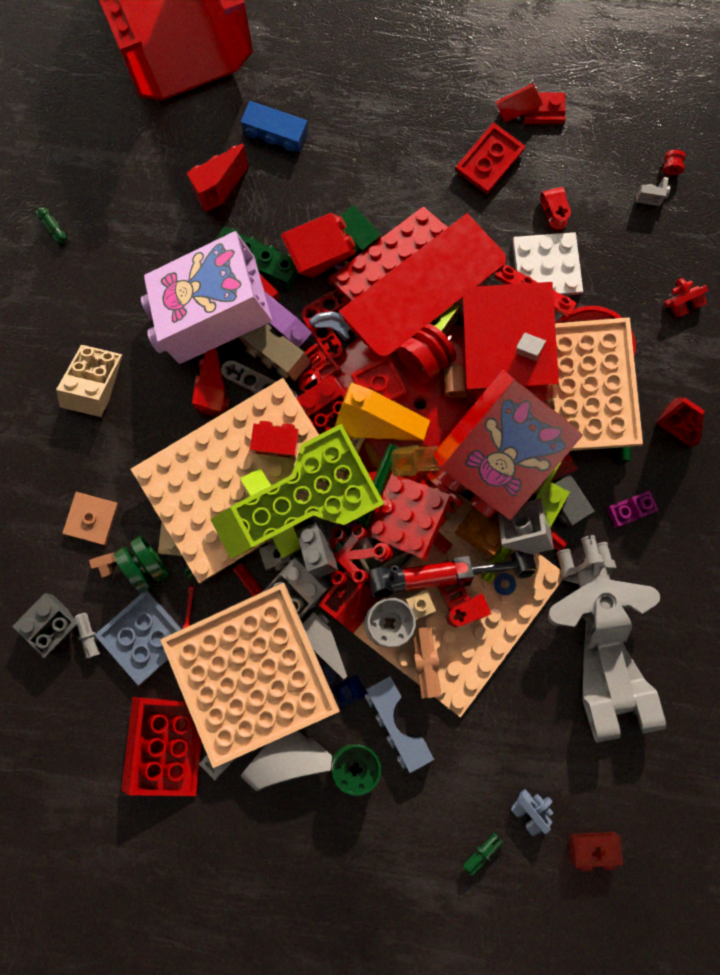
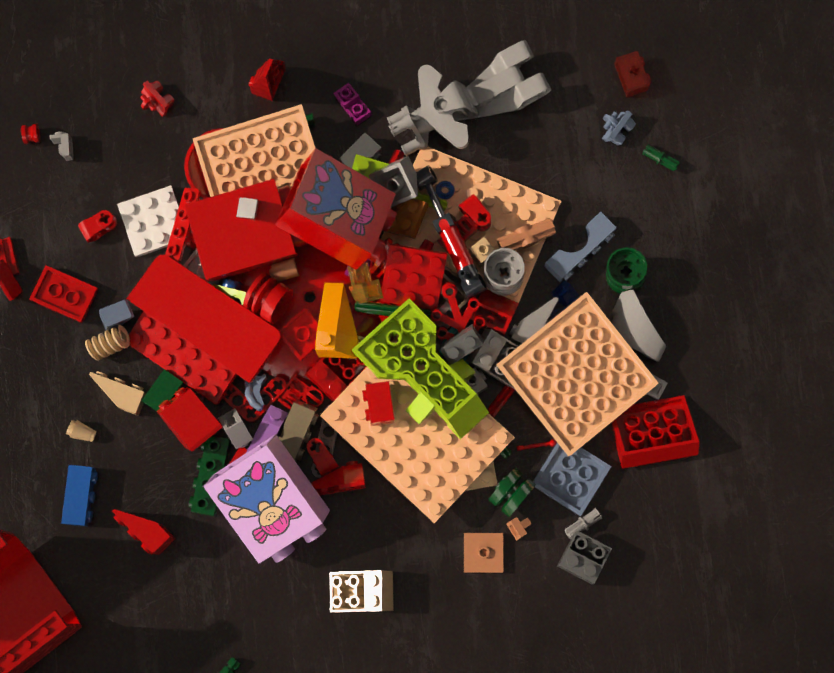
camera: 105 degrees left, 0 degrees up
none -> tan cone [66,420,97,442]
none -> tan piece [85,325,130,361]
none -> tan slope [89,371,146,416]
none -> sand blue slope [99,299,135,332]
none -> light grey brick [218,408,253,449]
none -> blue tile [222,278,242,290]
none -> red piece [307,438,339,476]

